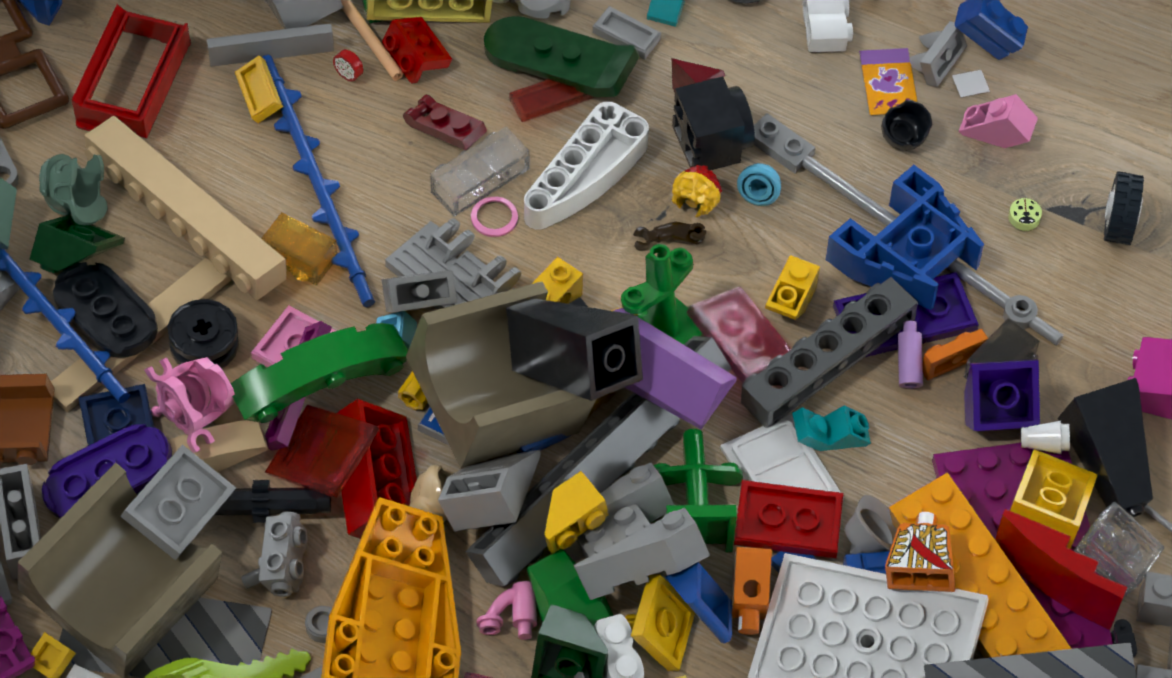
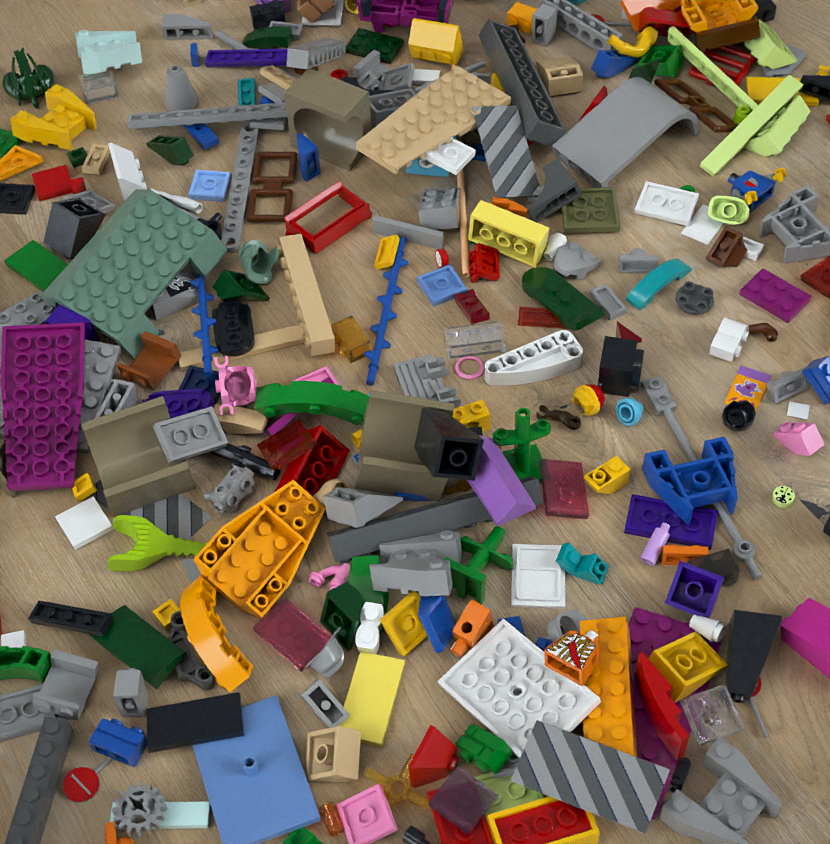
camera: 35 degrees right, 5 degrees down
black wheel [167,299,239,368] -> none
light grey slope [381,270,457,312] -> none
yellow slope [544,471,609,554] -> none
red tile [734,480,844,558] -> none
dark grey brick [741,277,918,428] -> none
none -> medium blue tile [417,264,468,307]

